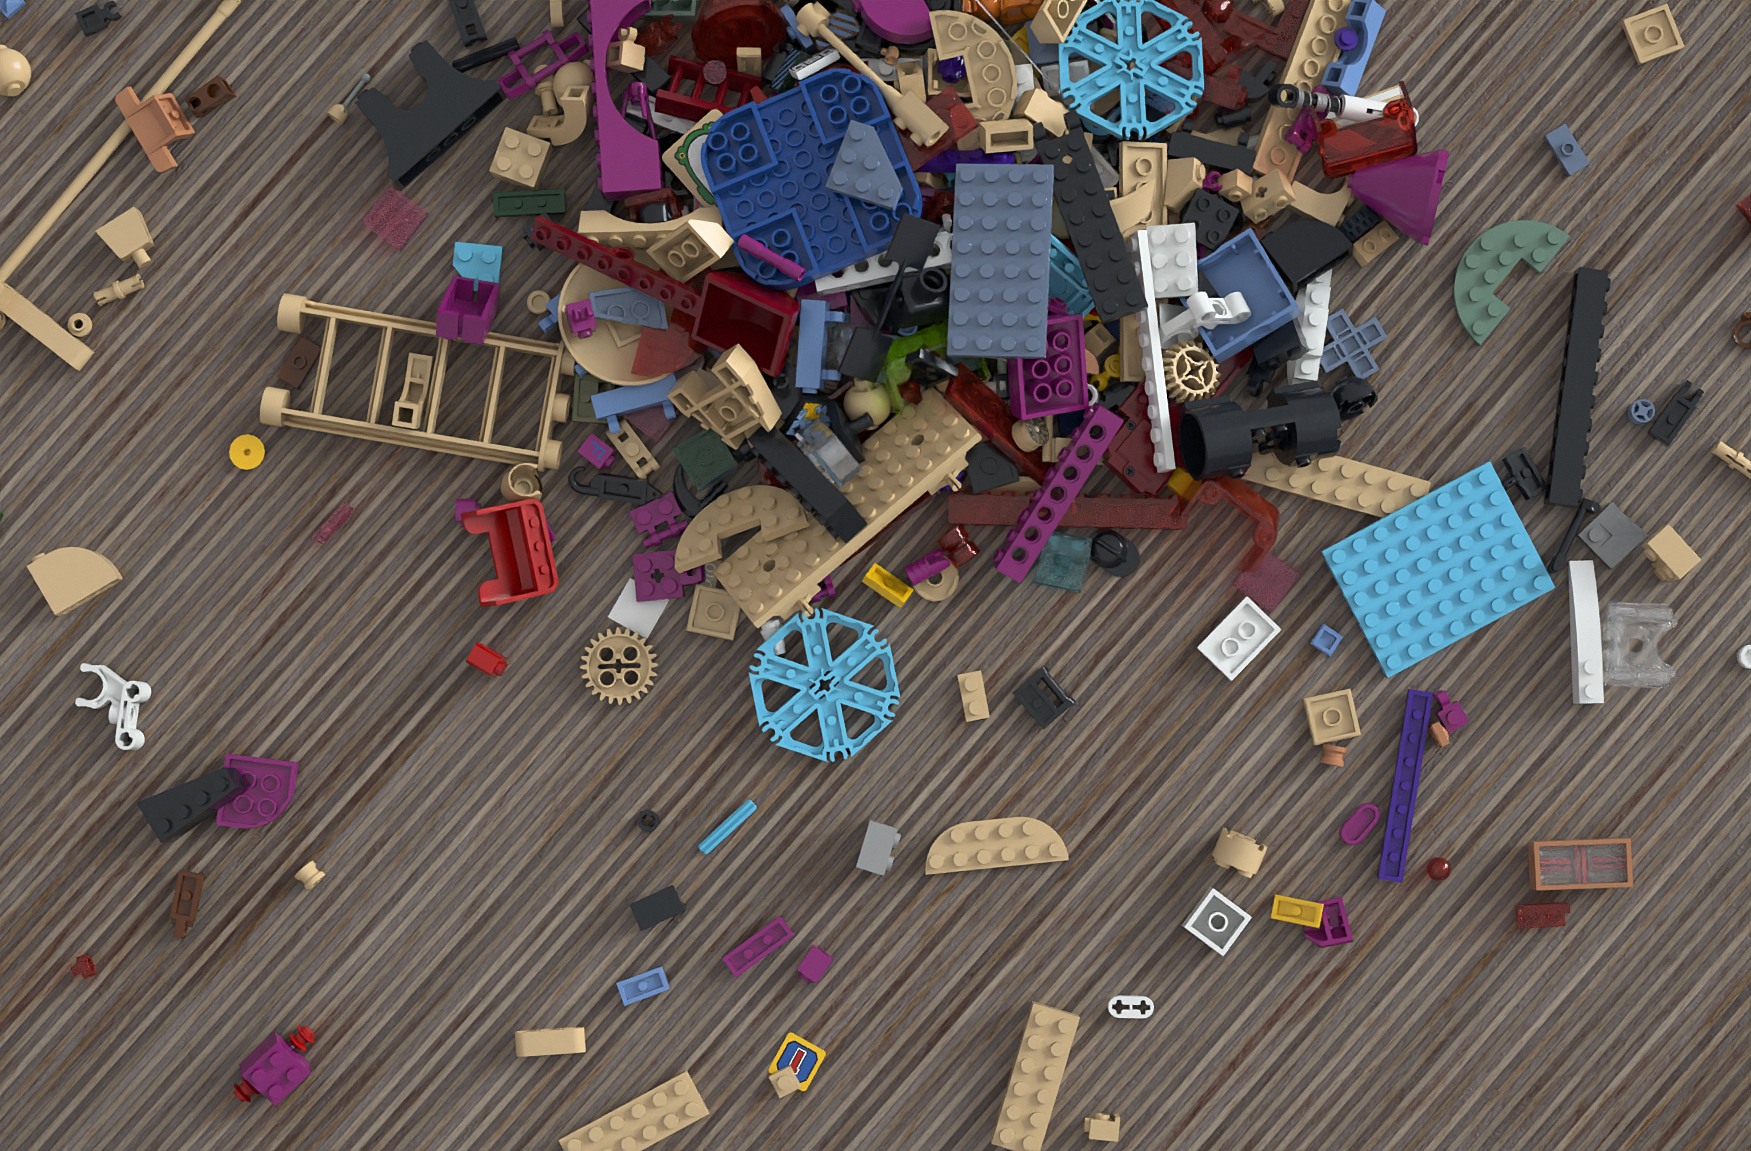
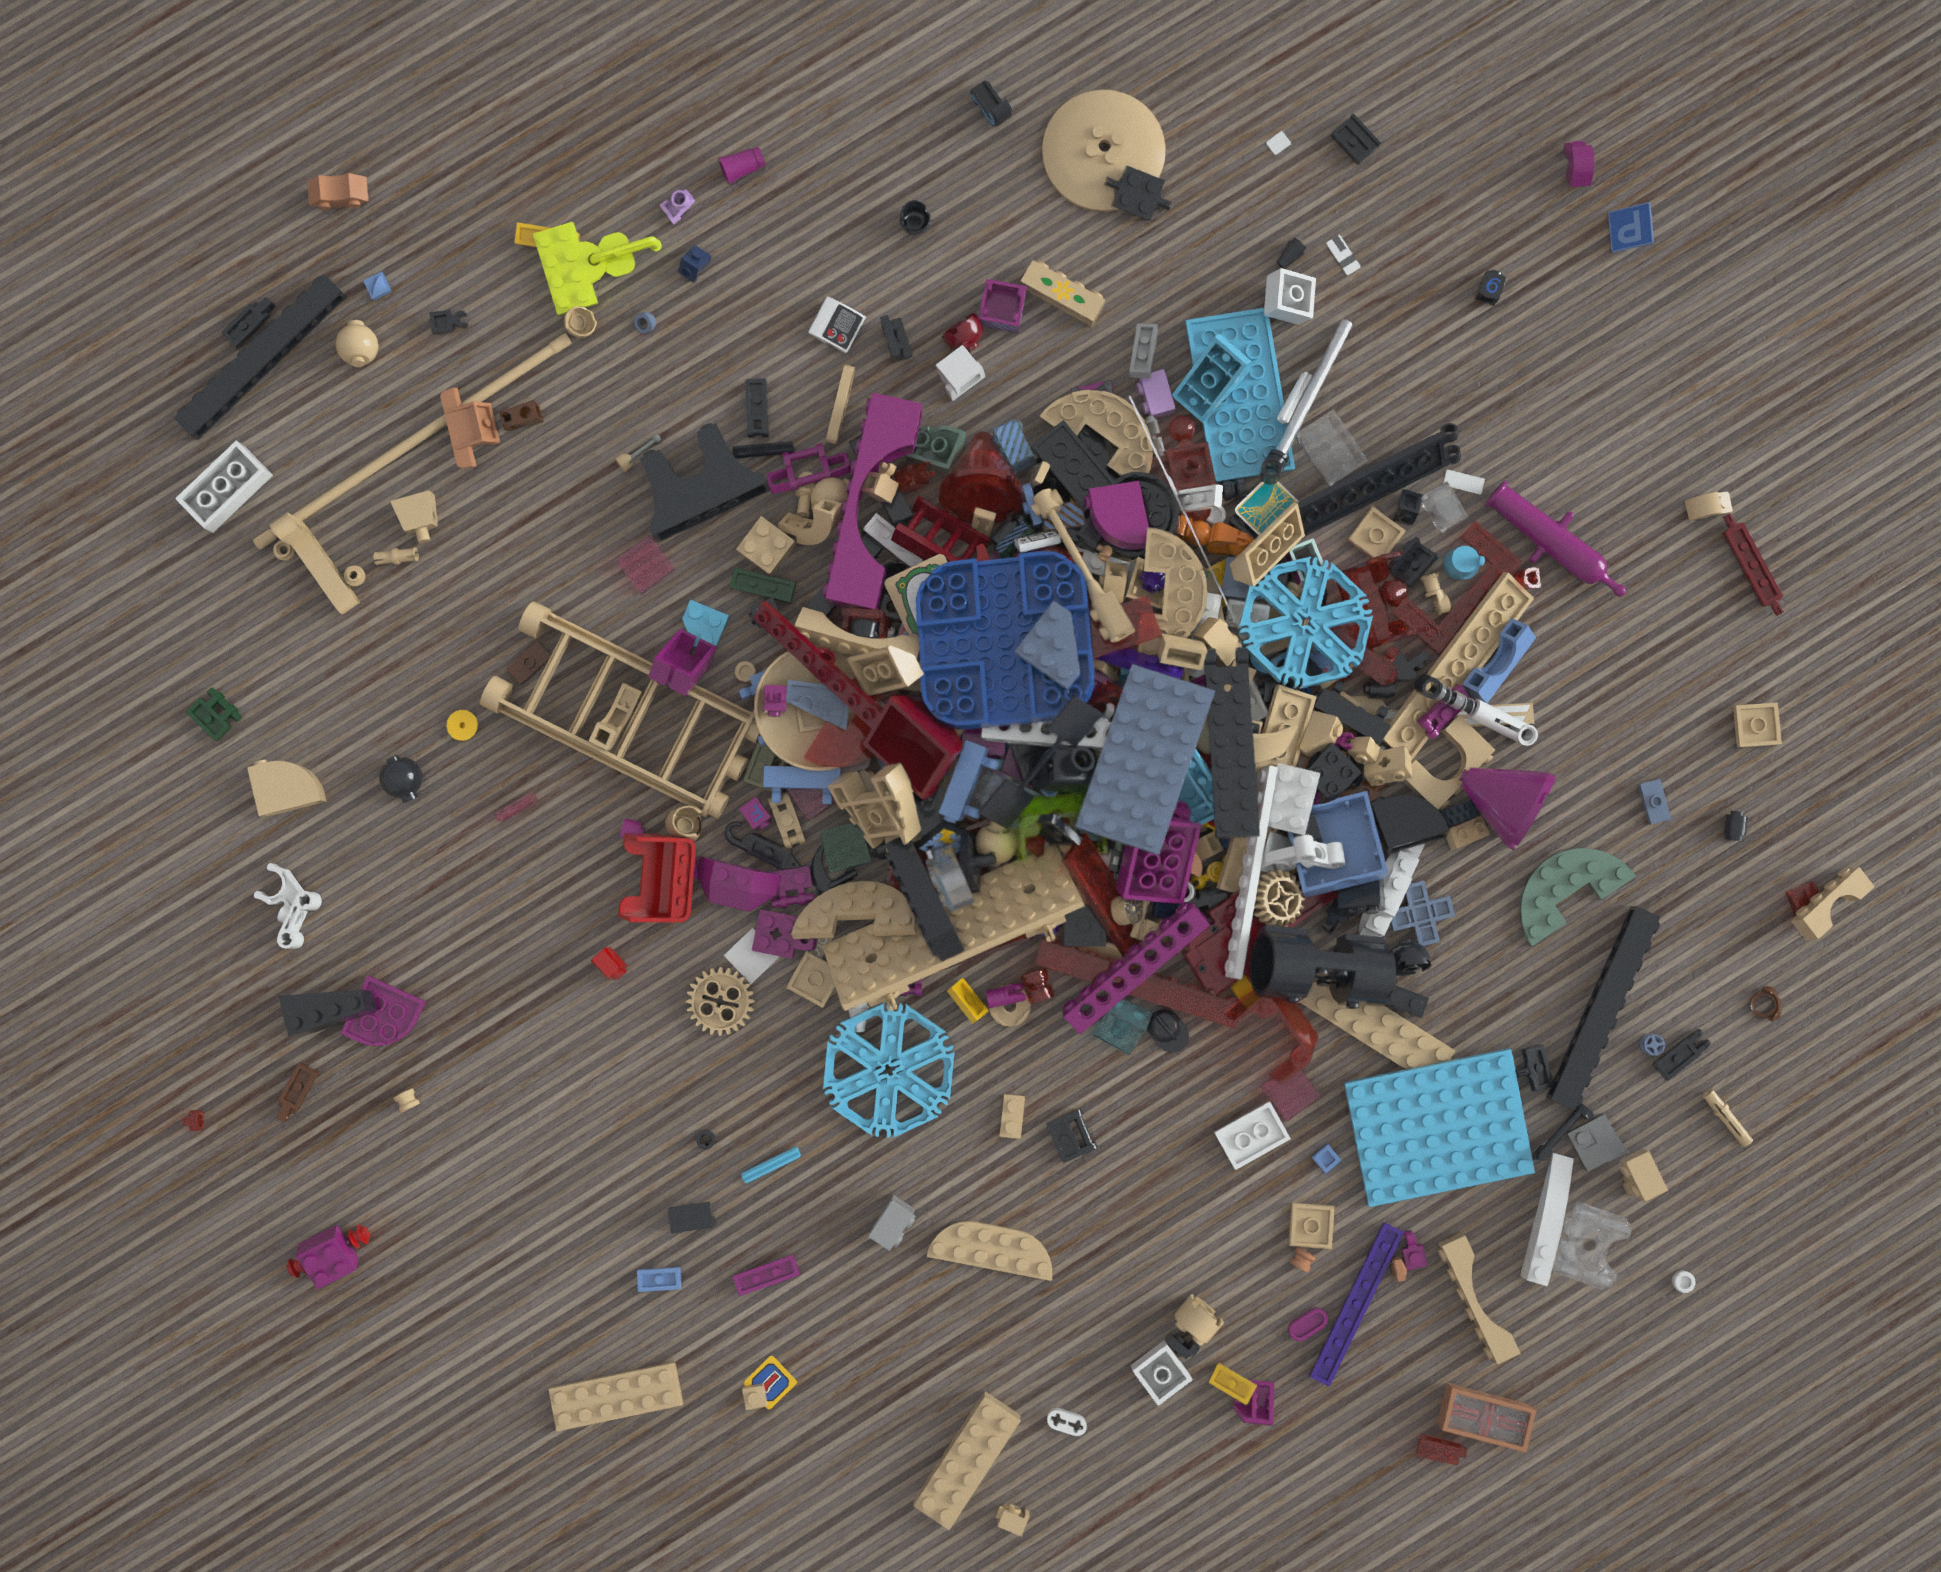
camera: 15 degrees right, 0 degrees up
tan beam [515,1027,586,1057] -> none
magenta plant [620,82,657,140] -> none
clear pink plate [703,60,727,84] -> none
magenta piece [737,234,806,282] -> none
magenta brick [797,945,833,984] -> none
clear red windscreen [1309,81,1418,179] -> none
dark purple plate [1334,27,1358,51] -> none
clear red piece [1426,857,1451,881] -> none
none -> black brick [379,755,423,803]
none -> magenta wedge [697,856,781,912]
none -> black bracket [1165,1333,1200,1360]
none -> black brick [1385,985,1429,1018]
none -> tan arch [1437,1232,1521,1365]
none -> black brick [1724,811,1748,841]

